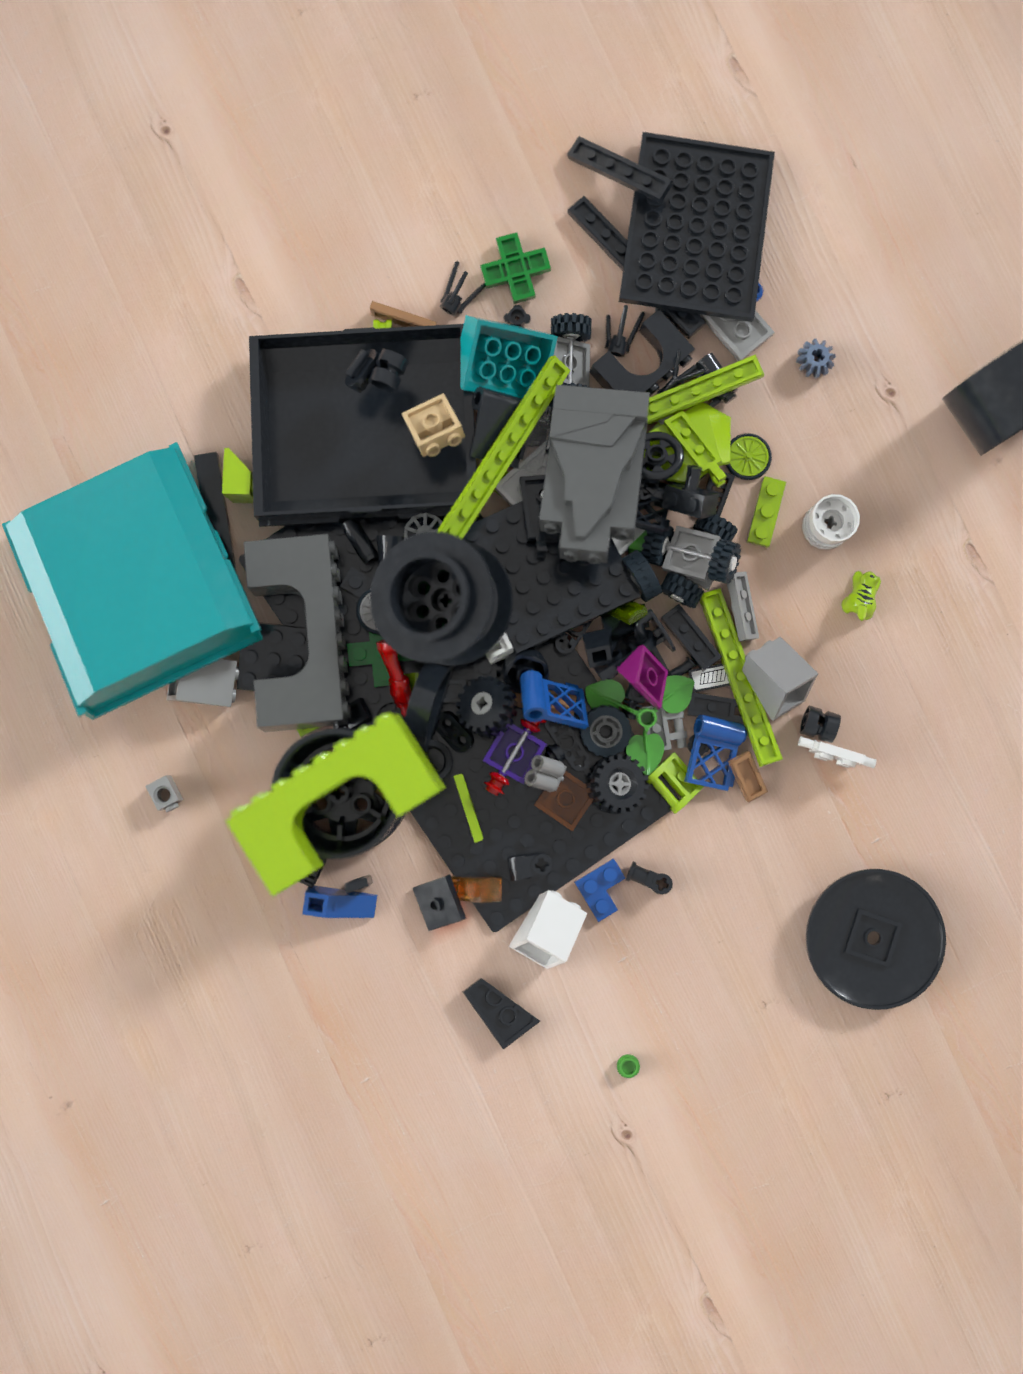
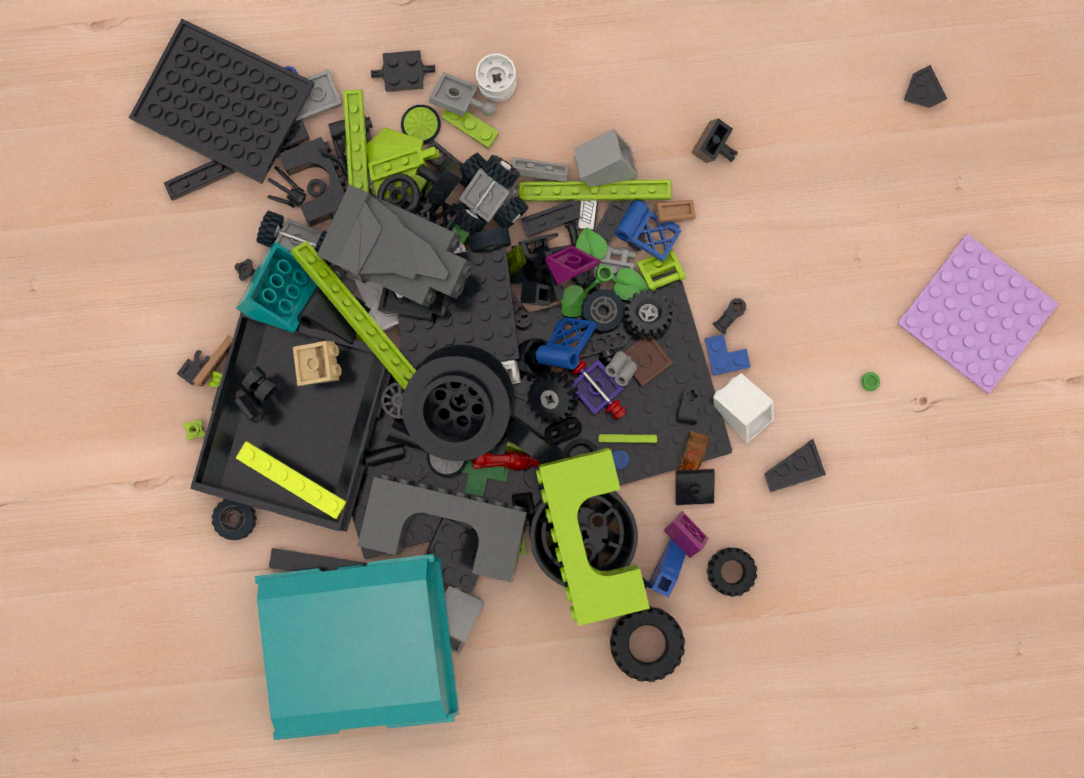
camera: 65 degrees left, 0 degrees up
light grey brick [145,775,183,812] -> none
lime slope [222,448,253,503] -> none
black tile [344,875,373,893] -> none
black plant [440,261,486,316] -> none
green plate [480,232,551,304] -> none
black plate [567,136,673,203] -> none
sand blue gear [796,339,836,379] -> none
white plate [798,736,877,769] -> none
black wheel [800,705,841,743] -> none
black dish [806,869,946,1010] -> none
lime animal [841,571,881,621] -> none
none -> black plate [177,350,210,385]
none -> lime plate [184,419,205,440]
none -> black wheel [211,499,257,540]
none -> neon yellow plate [236,441,347,519]
none -> black plate [307,179,326,198]
none -> black plate [371,50,436,92]
none -> light grey plate [429,72,496,117]
none -> black tyre [610,606,685,682]
none -> blue plate [612,450,629,469]
none -> magenta slope [663,511,709,558]
none -> black brick [691,118,738,163]
none -> black tyre [707,547,758,597]
none -> lavender plate [897,234,1058,394]
none -> black plate [904,65,947,108]

